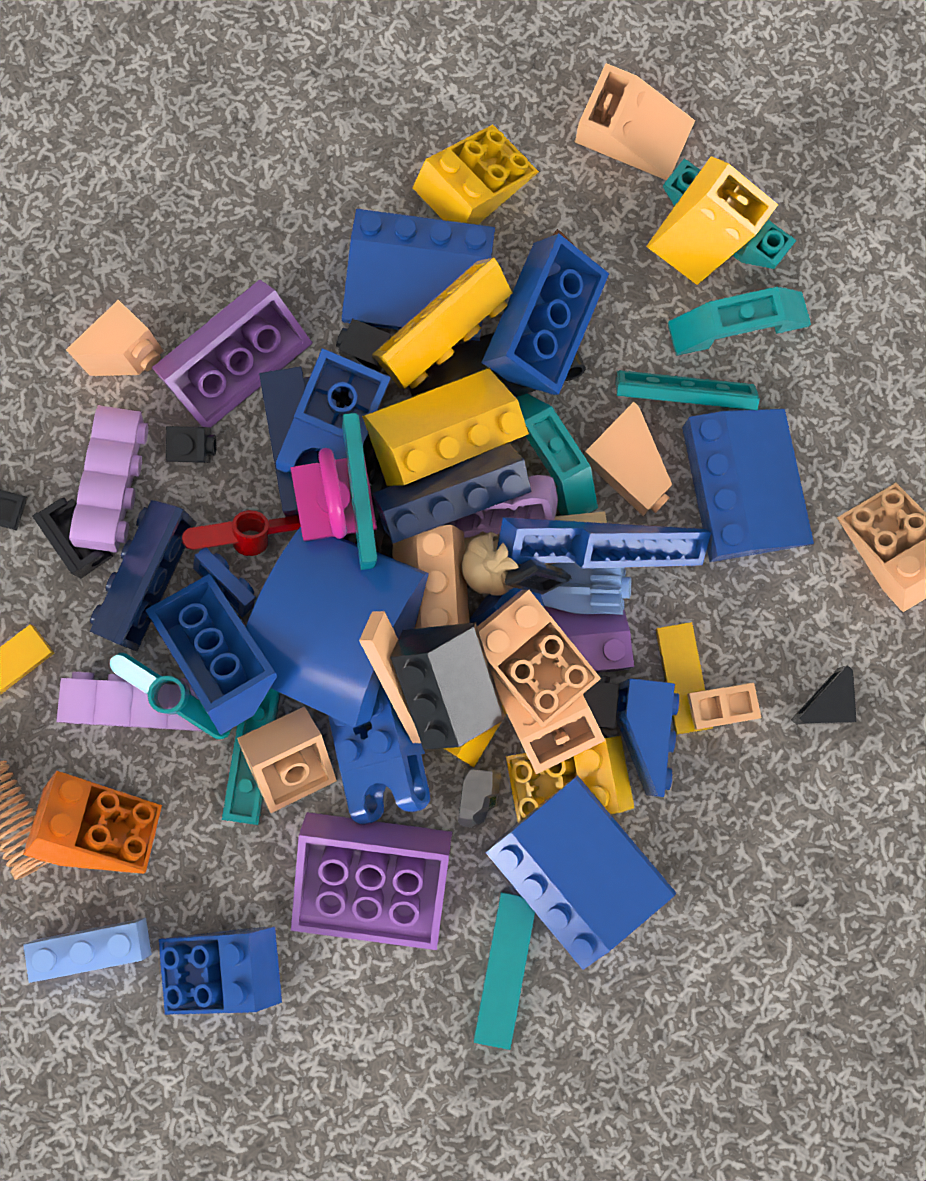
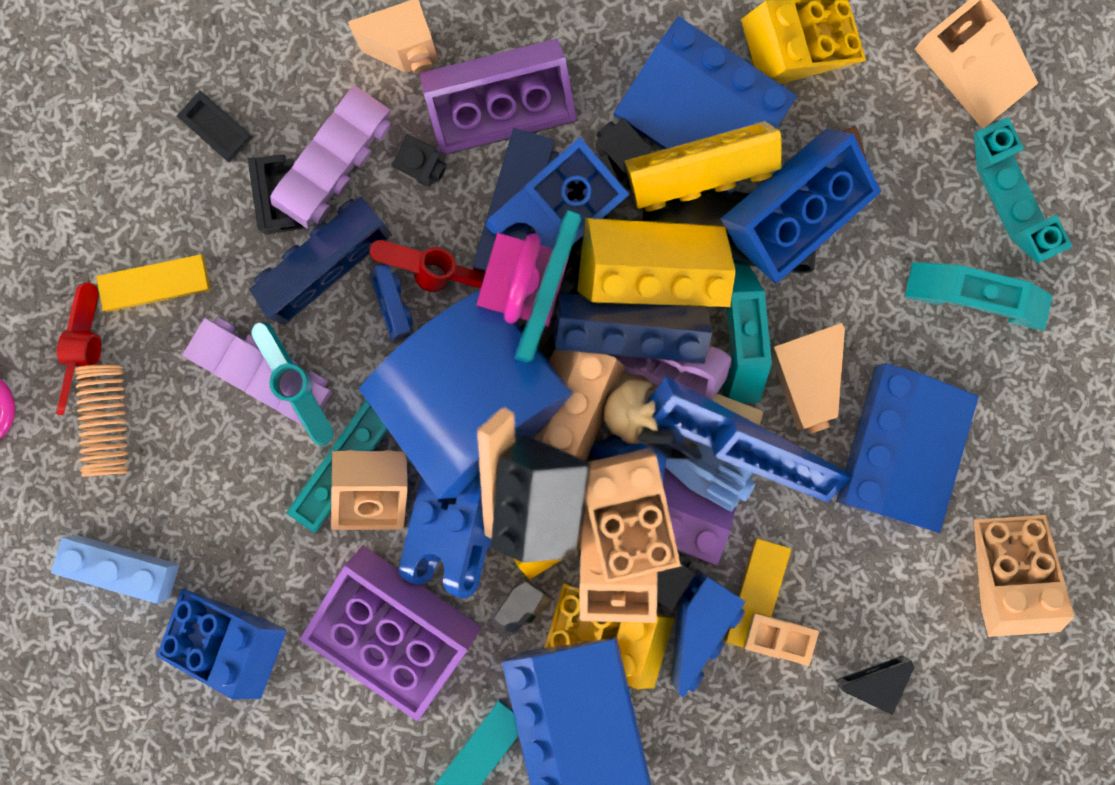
camera: 30 degrees right, 5 degrees up
orange slope [23,771,162,874] -> none
blue slope [146,574,277,735] -> none
teal tile [615,370,760,410] -> none
yellow slope [646,156,778,285] -> none

